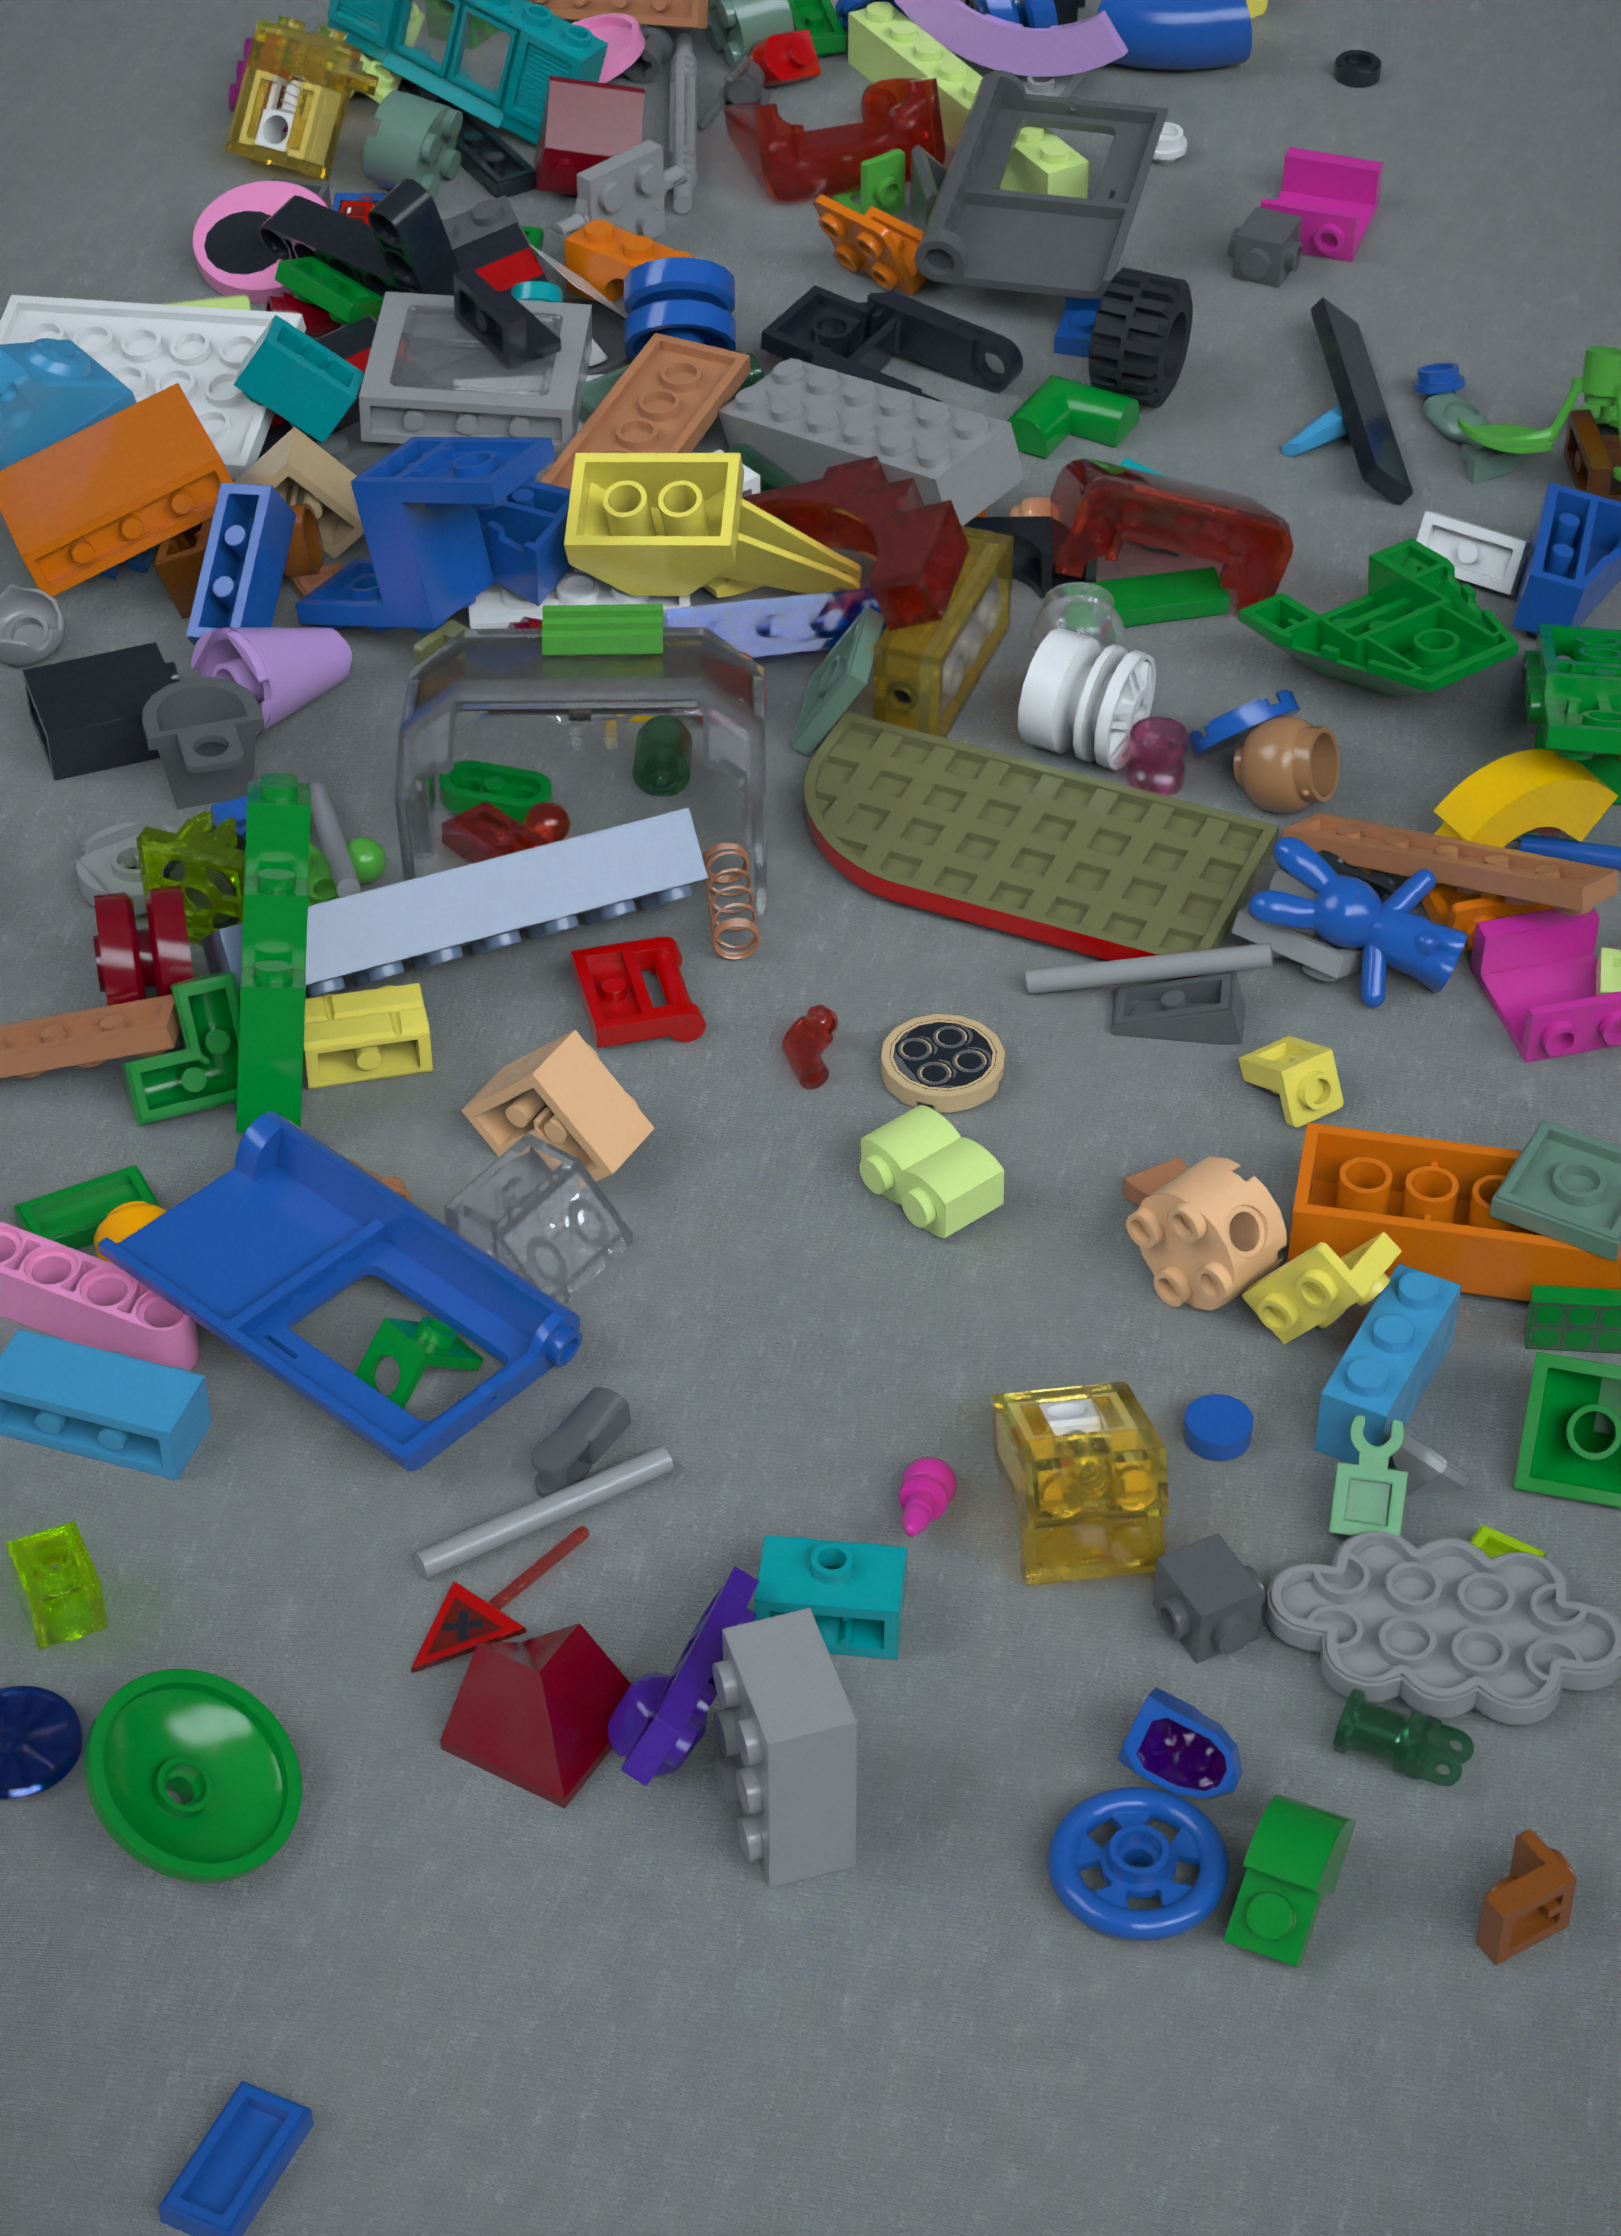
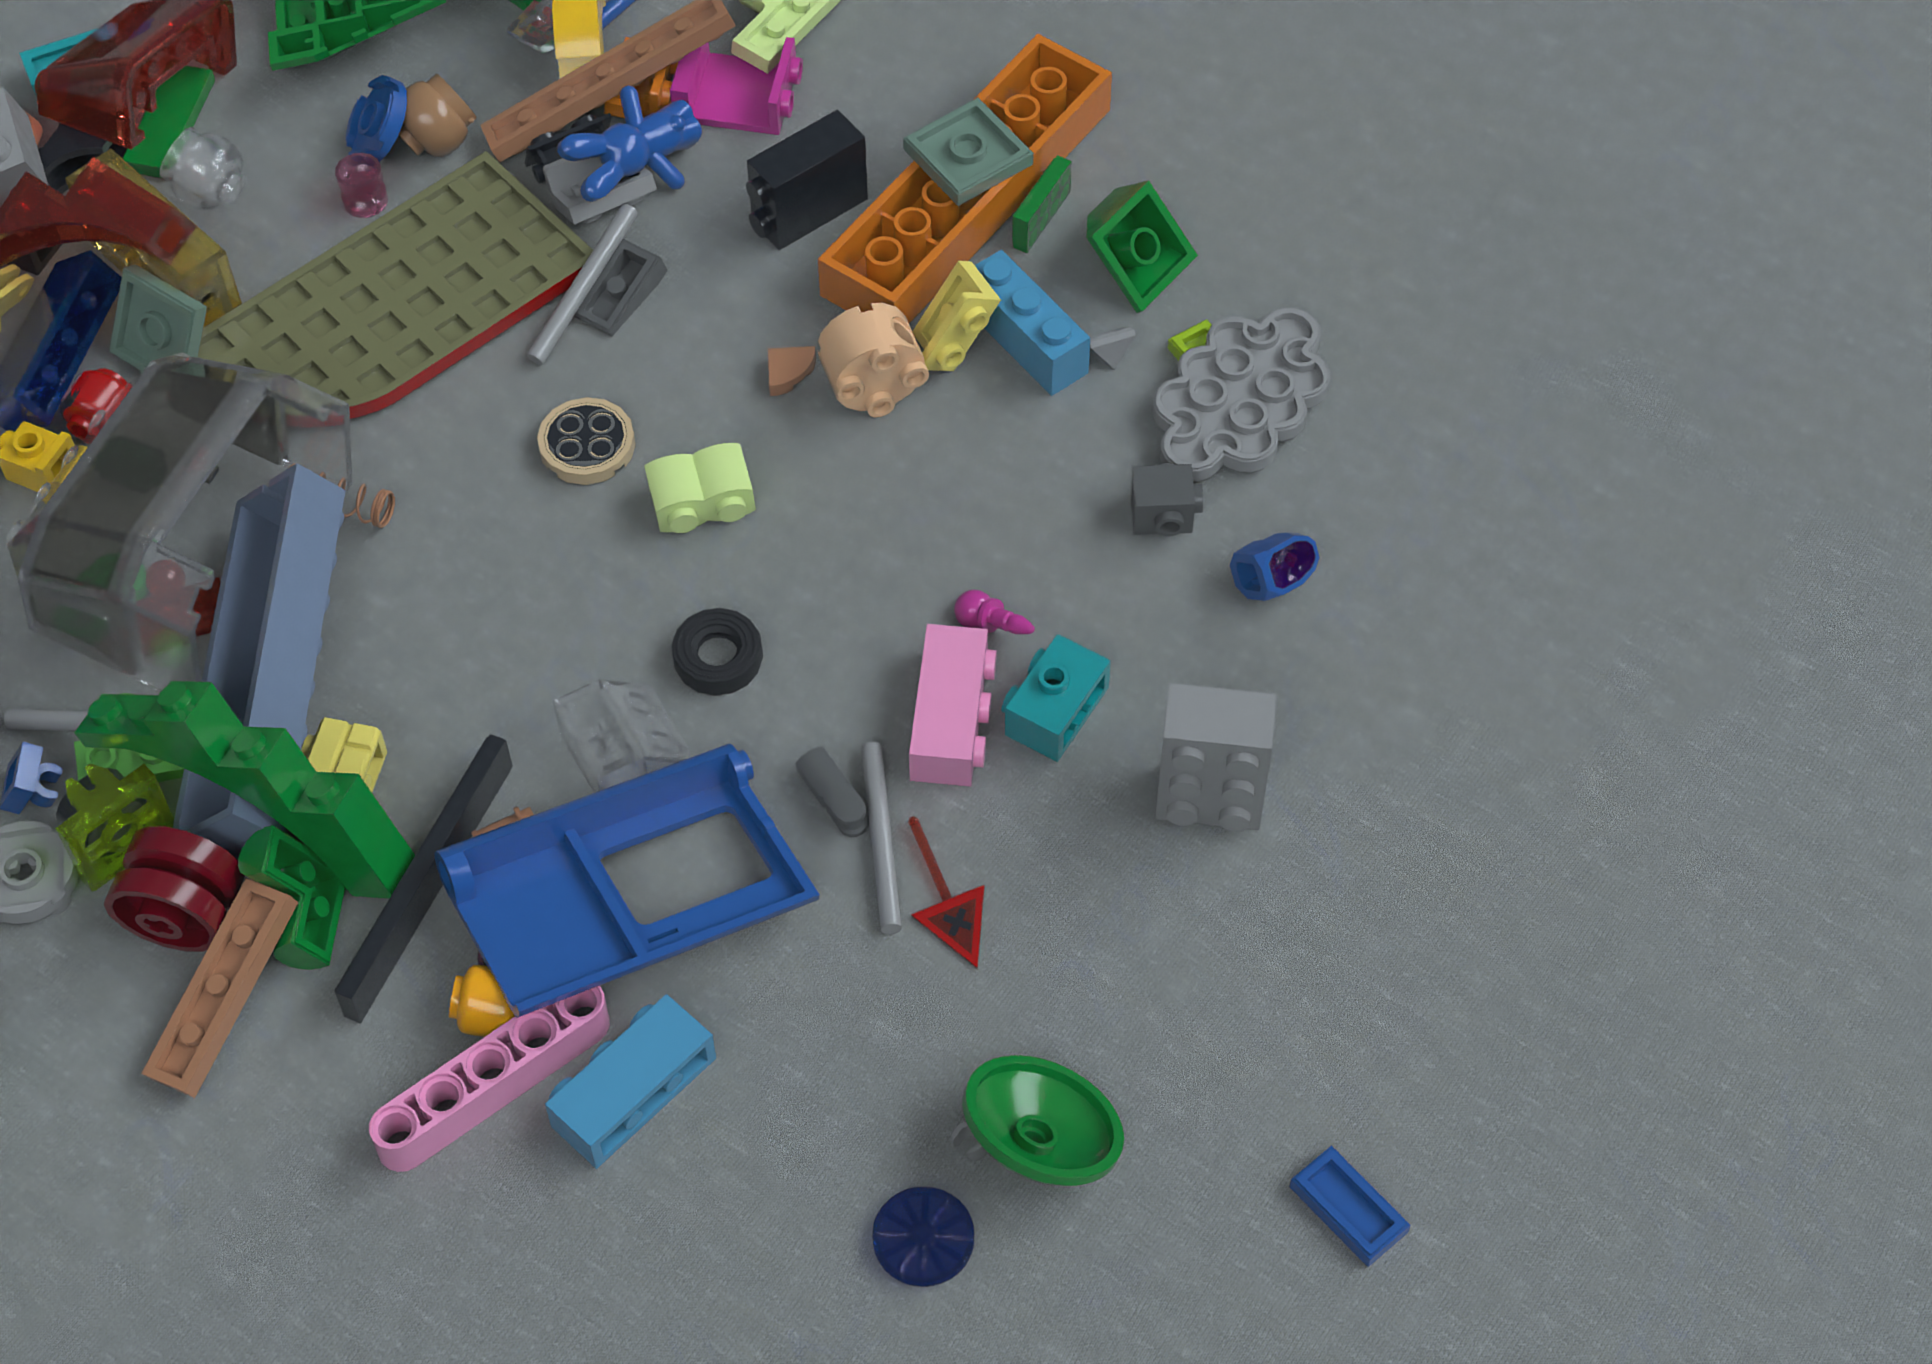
camera: 65 degrees left, 15 degrees up
clear neon green brick [5,1521,108,1650] -> none
green tile [14,1165,160,1250] -> none
green bracket [354,1316,484,1409] -> none
dark red slope [440,1623,631,1809] -> none
light nougat brick [461,1030,655,1191] -> none
bright green tile [541,604,663,656] -> none
red plate [571,937,706,1048] -> none
dark purple plate [607,1566,760,1786] -> none
clear red arm [782,1005,839,1090] -> none
clear yellow brick [991,1381,1169,1586] -> none
white wheel [1018,627,1156,771] -> none
blue plate [1047,1787,1230,1941] -> none
blue tile [1183,1394,1254,1461] -> none
green brick [1223,1794,1357,1967] -> none
light yellow bracket [1238,1036,1344,1128] -> none
plate [1328,1415,1408,1536] -> none
clear green piece [1333,1688,1474,1786] -> none
dark orange bracket [1477,1829,1577,1965] -> none
none -> black tile [334,734,513,1023]
none -> black tyre [671,608,763,696]
none -> black brick [746,109,868,251]
none -> bright pink brick [909,624,997,787]

